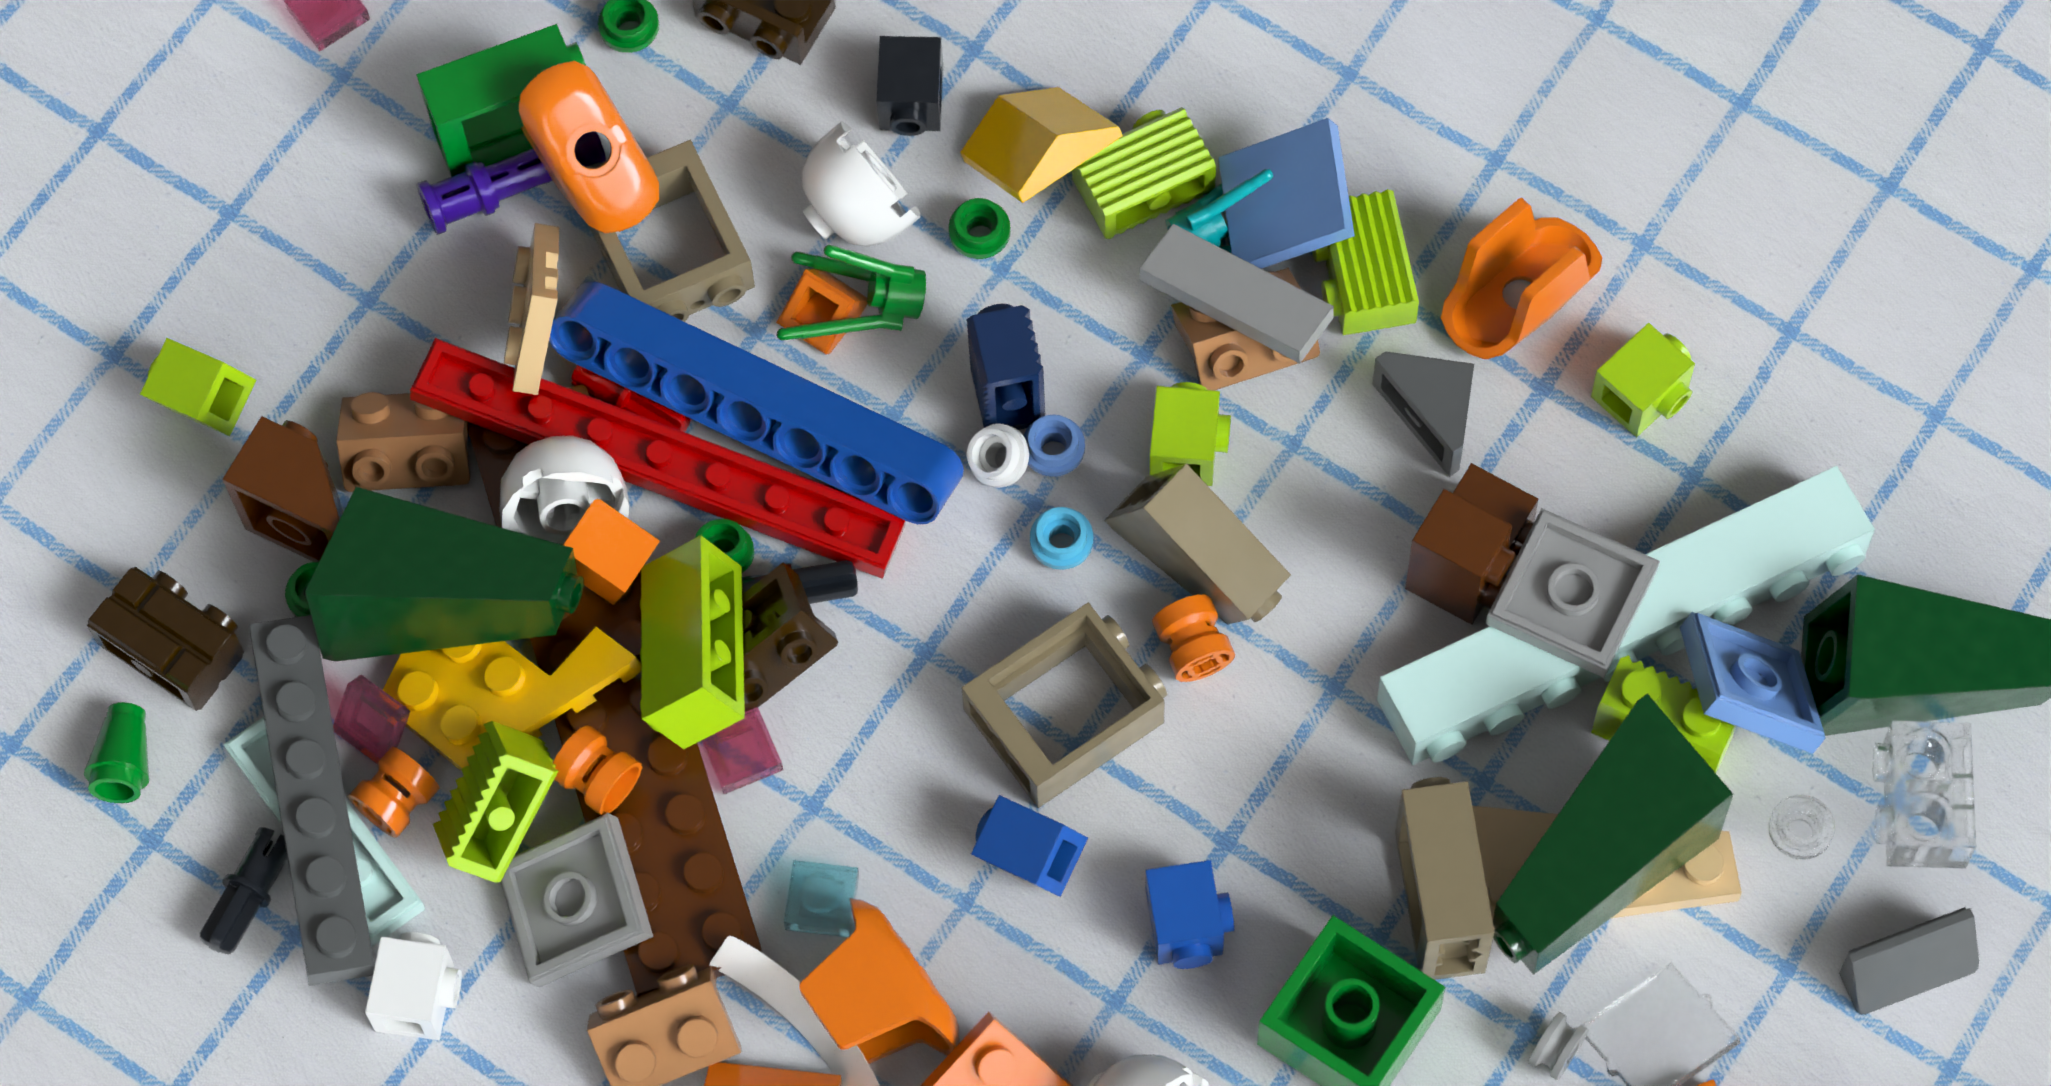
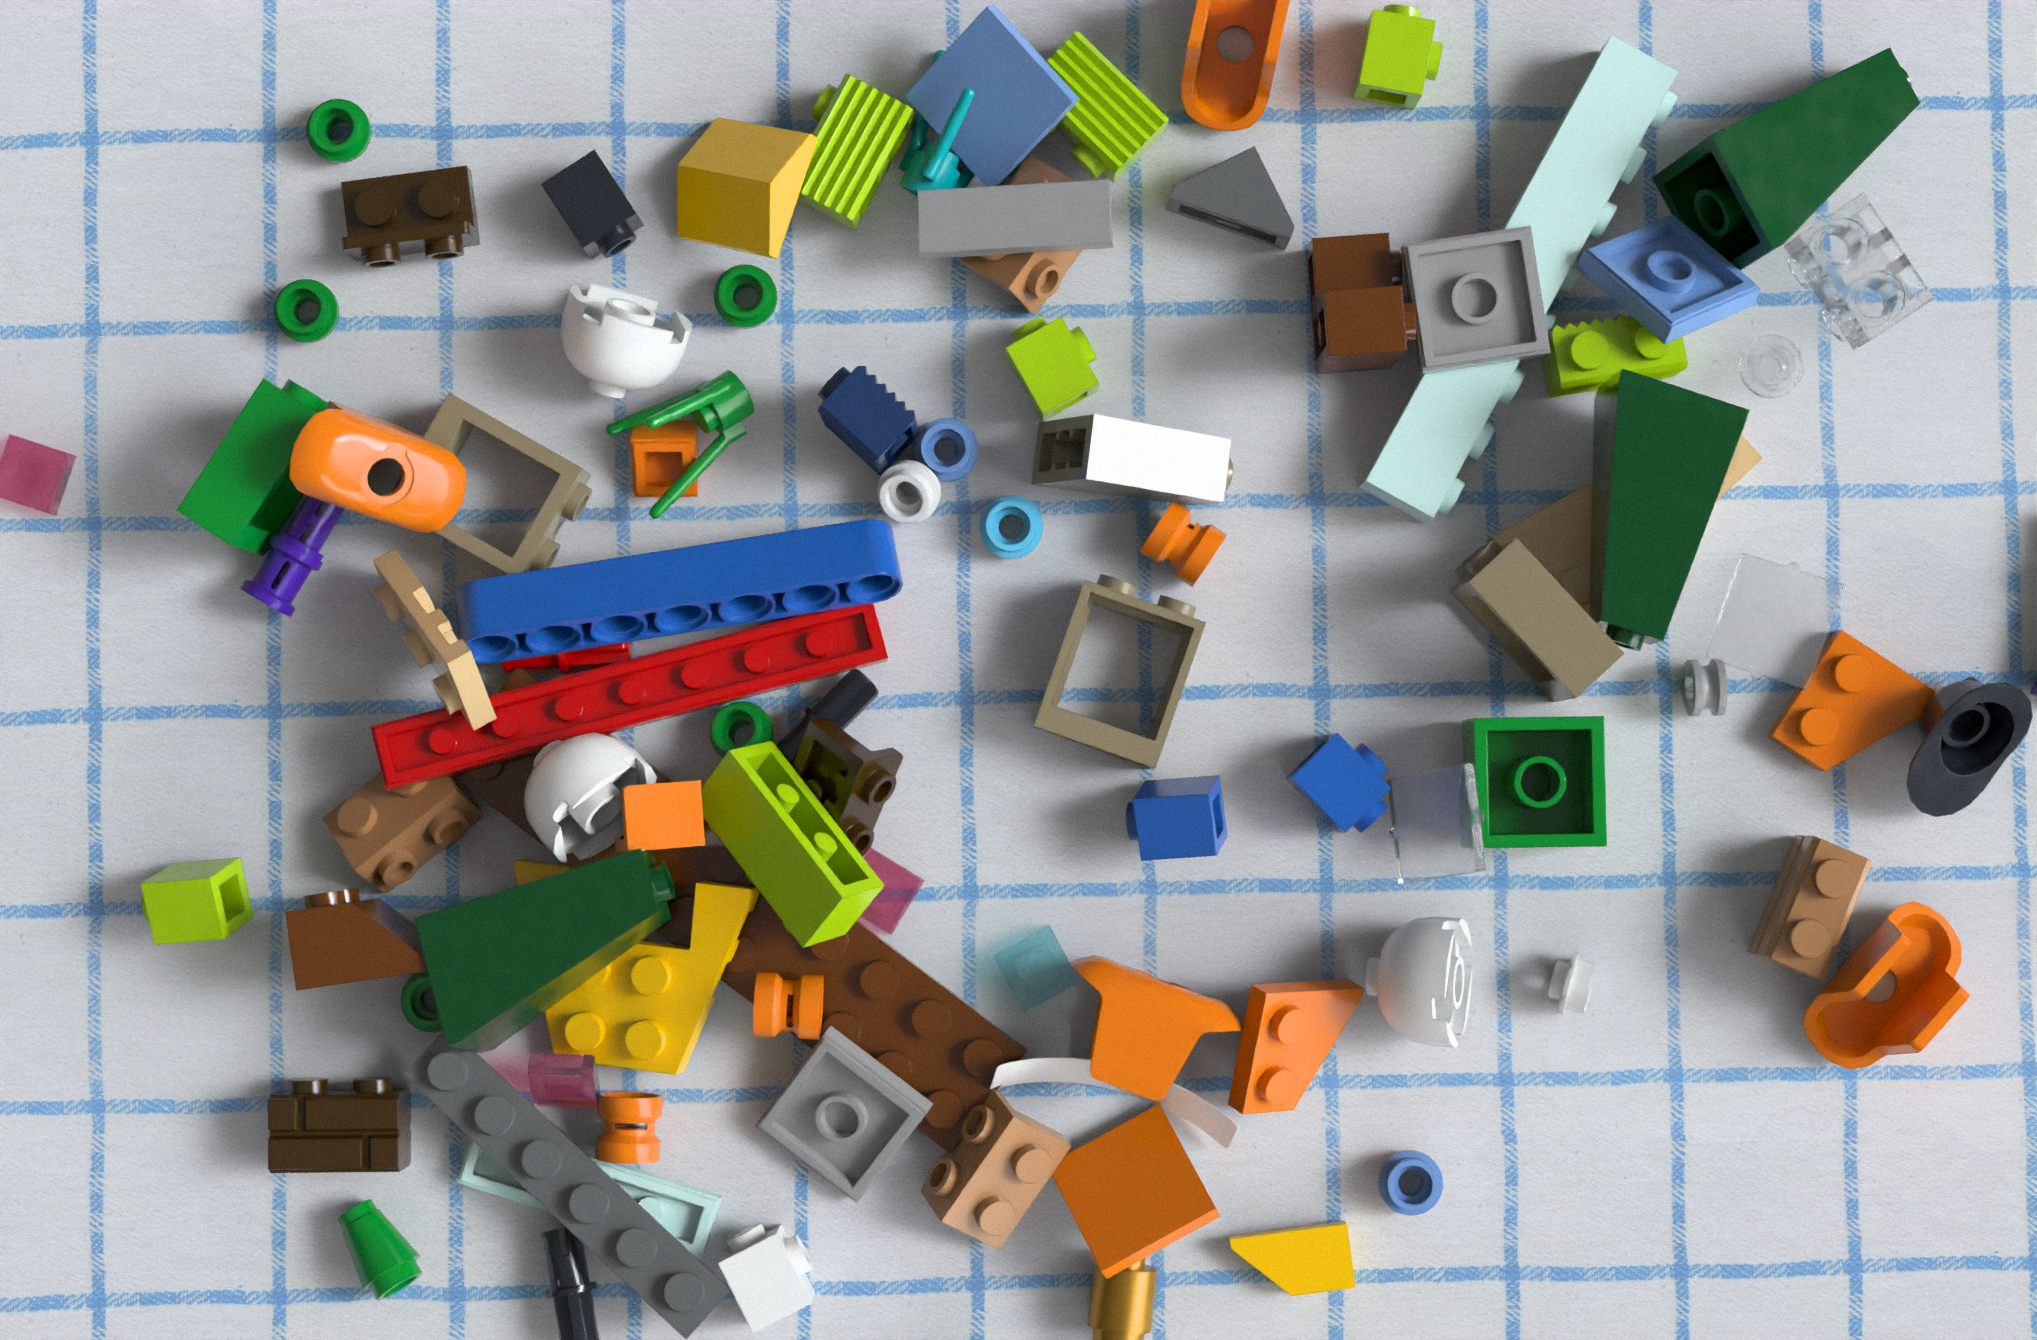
camera: 40 degrees left, 20 degrees up
lime brick [432,721,558,883] -> none
slope [1839,907,1979,1015] -> none
none -> clear piece [1387,763,1486,884]

